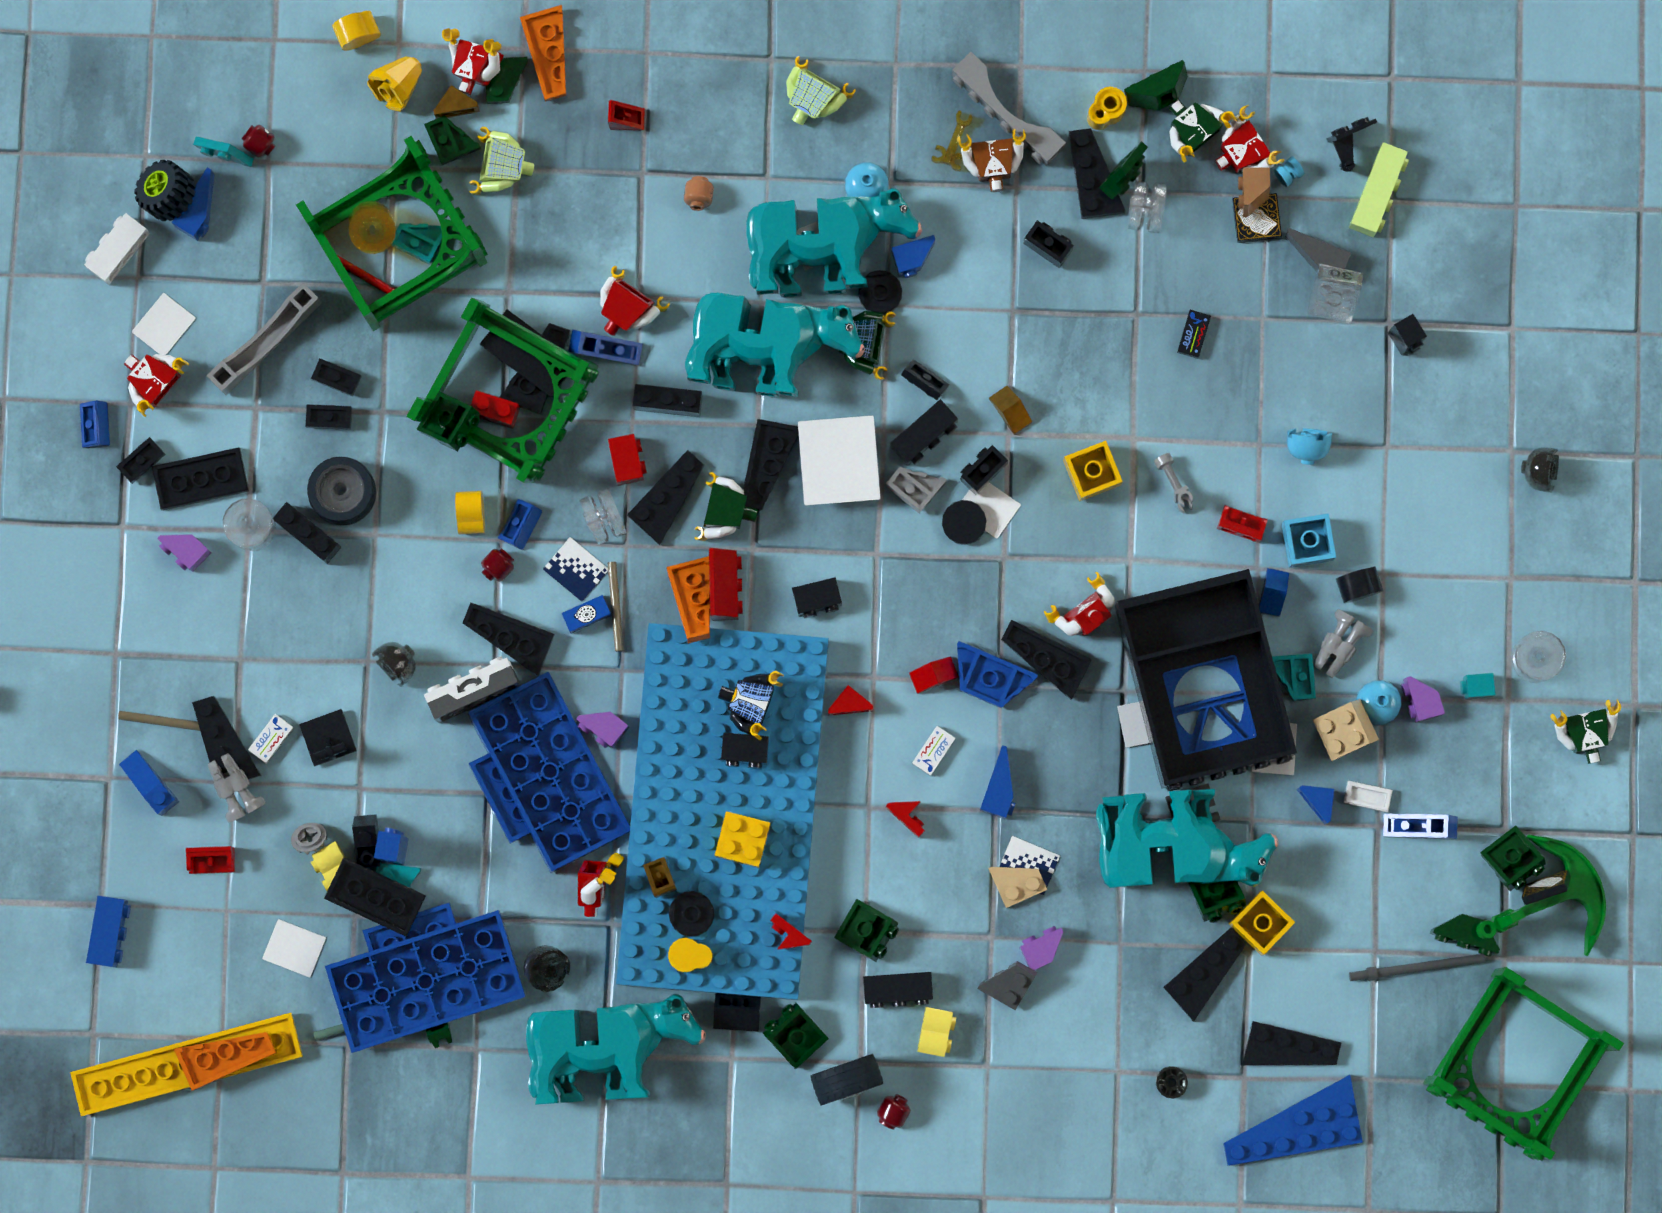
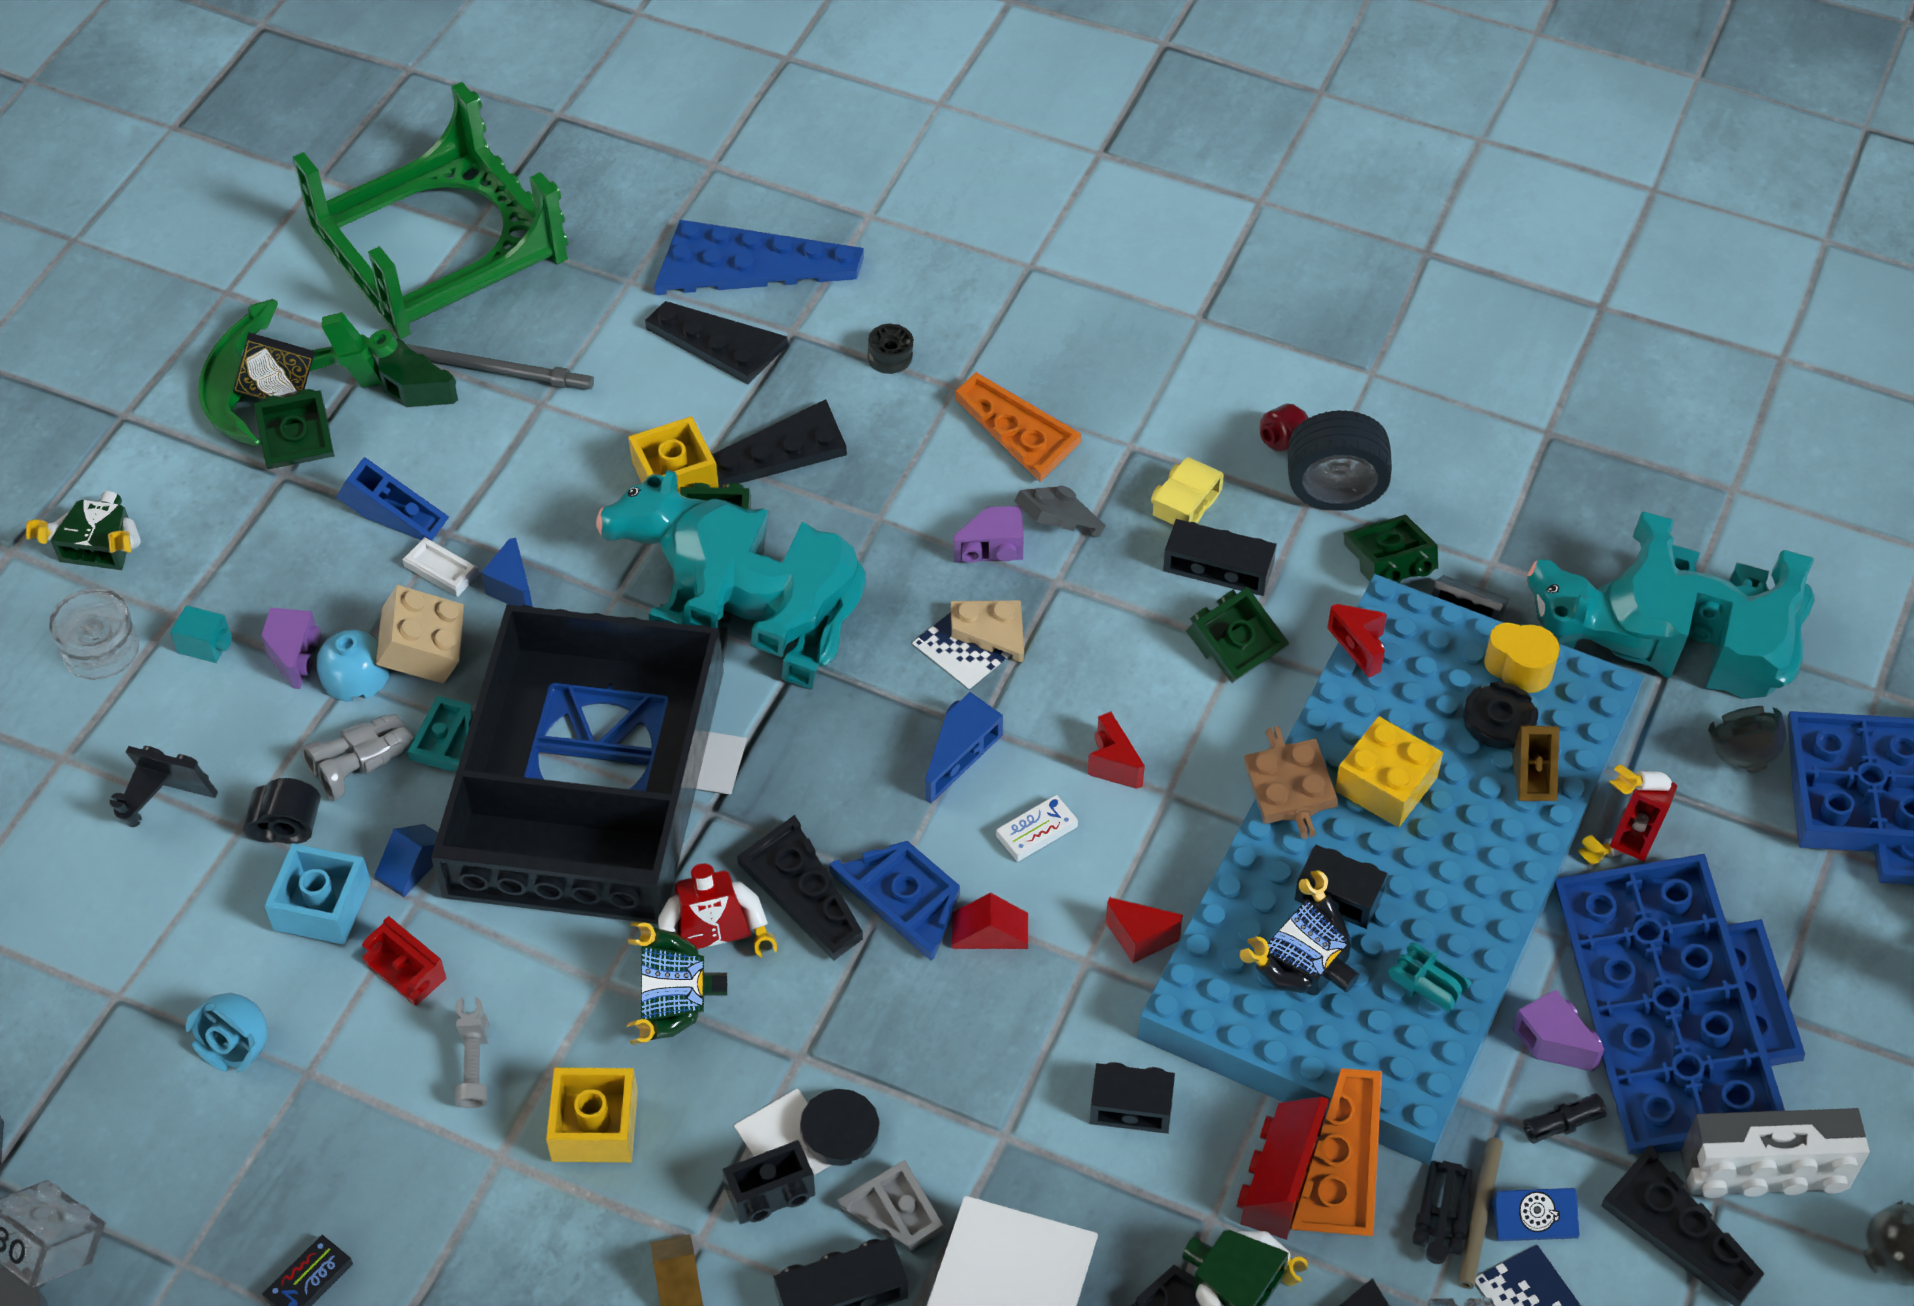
camera: 160 degrees left, 30 degrees down
none -> black plate [109,746,218,827]
none -> torso [627,922,727,1045]
none -> orange wing [955,372,1081,482]
none -> medium nougat plate [1244,726,1337,839]
none -> teal arm [1388,942,1472,1013]
none -> black piece [1412,1160,1473,1264]
none -> black pin [1523,1093,1606,1144]

